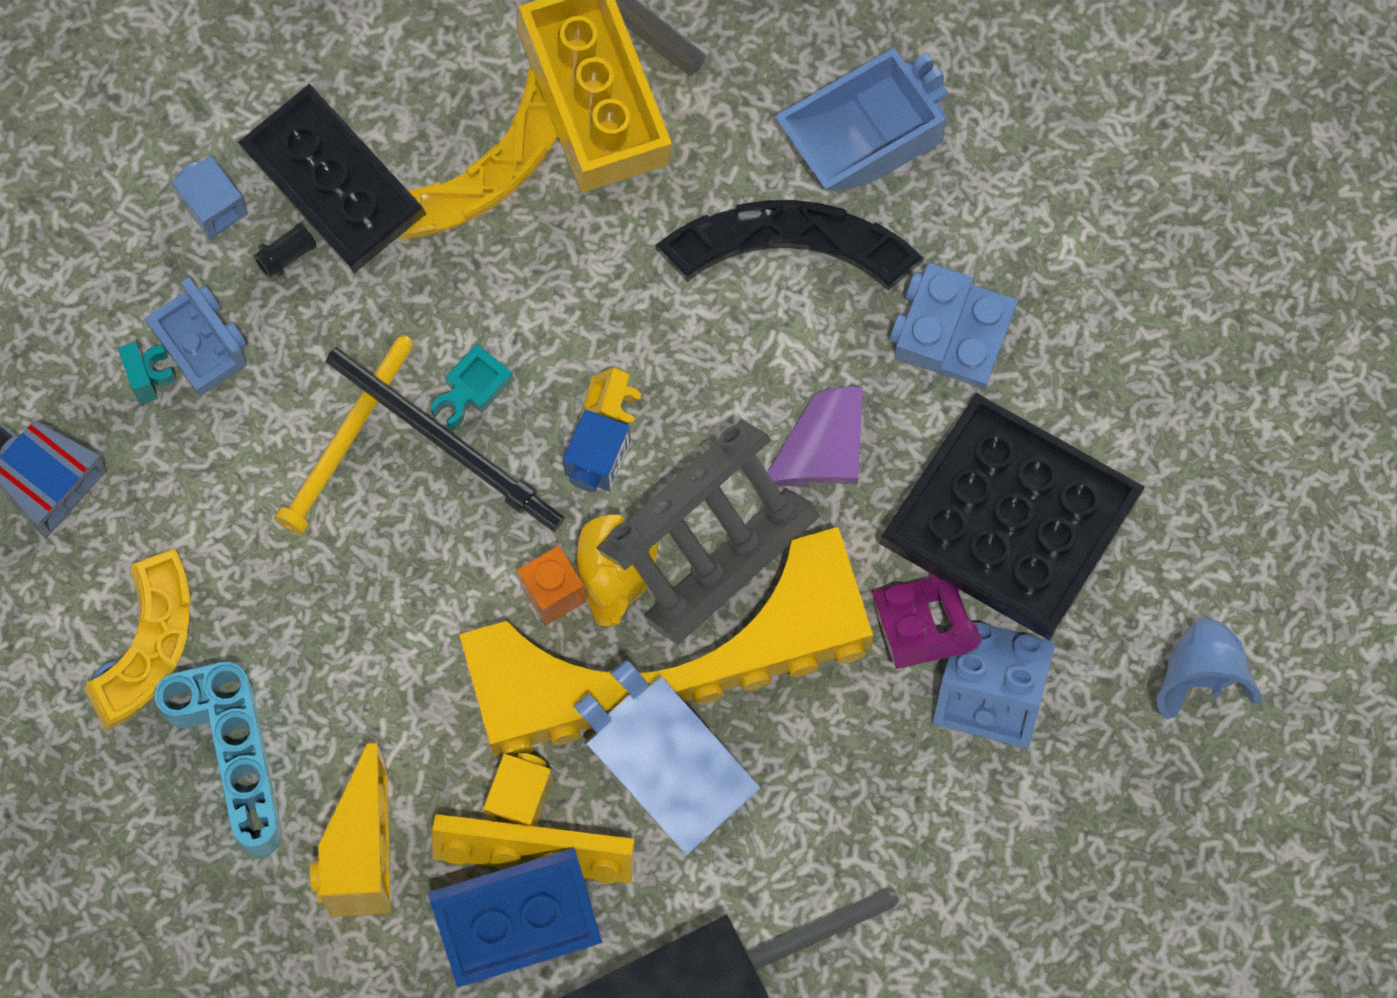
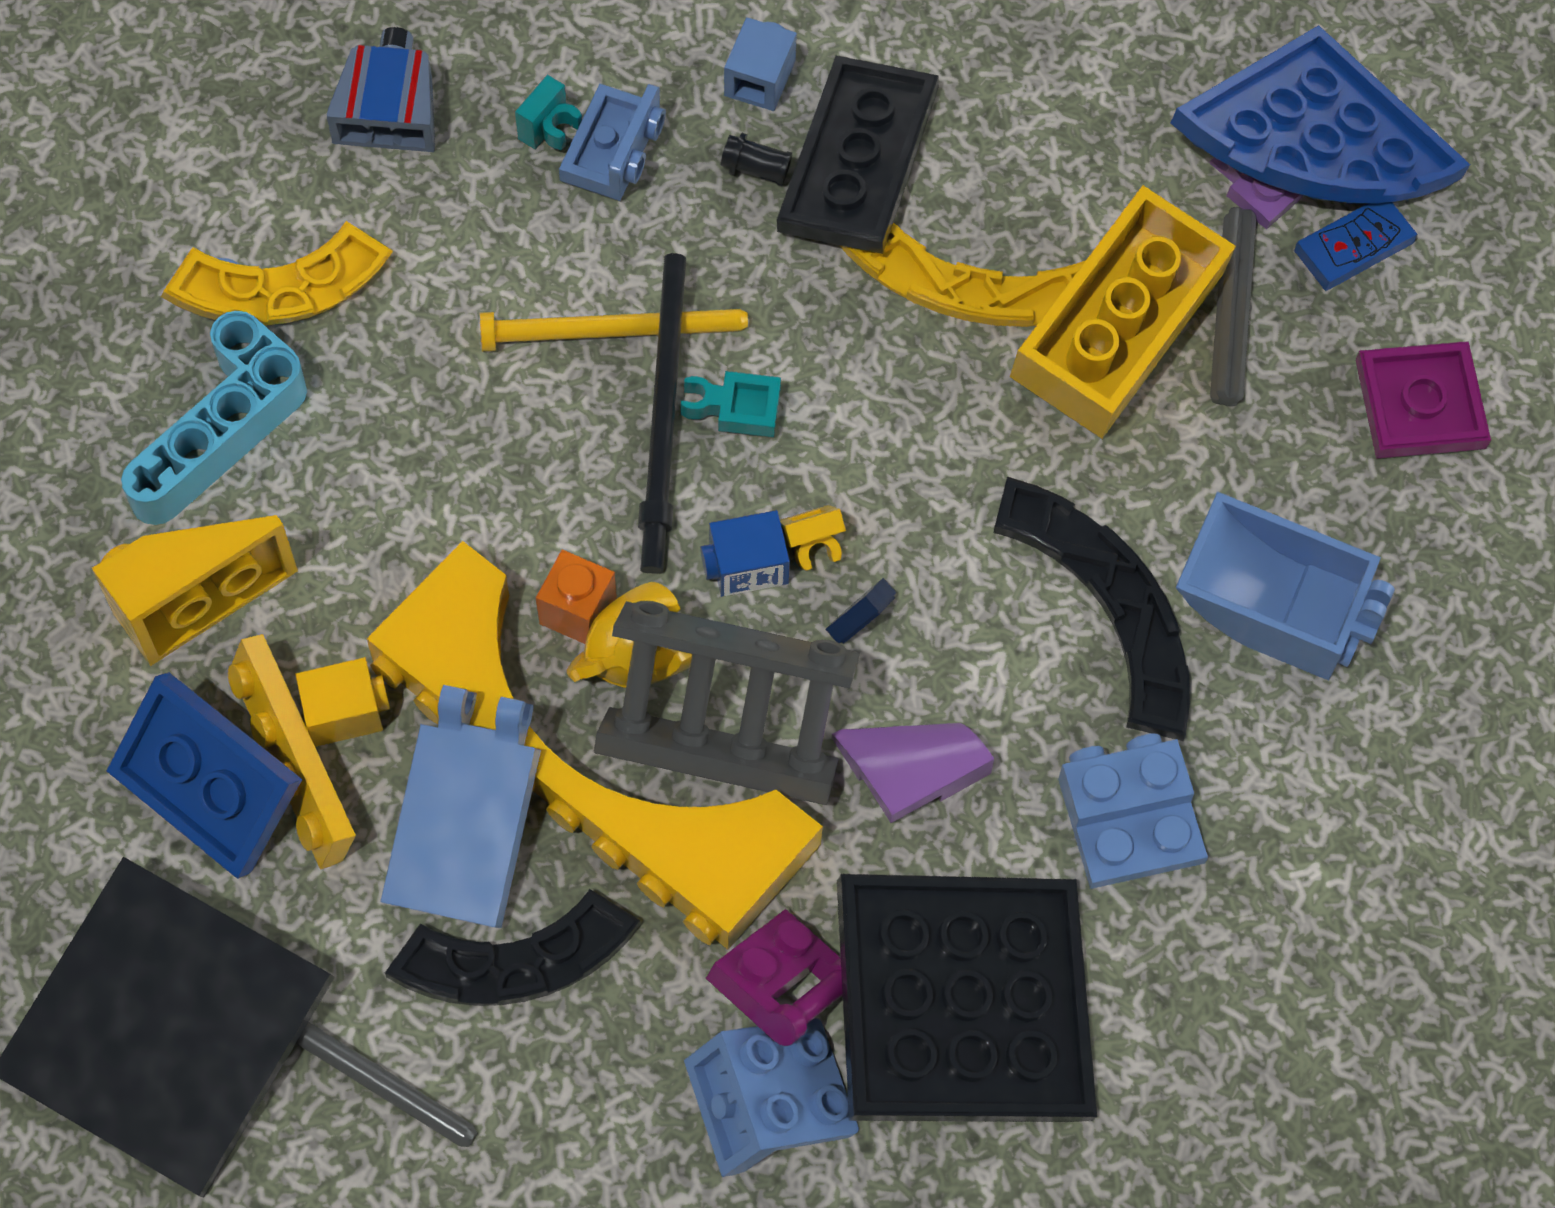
camera: 50 degrees right, 5 degrees down
none -> black tile [385,889,641,1006]
none -> dark blue tile [825,578,896,644]

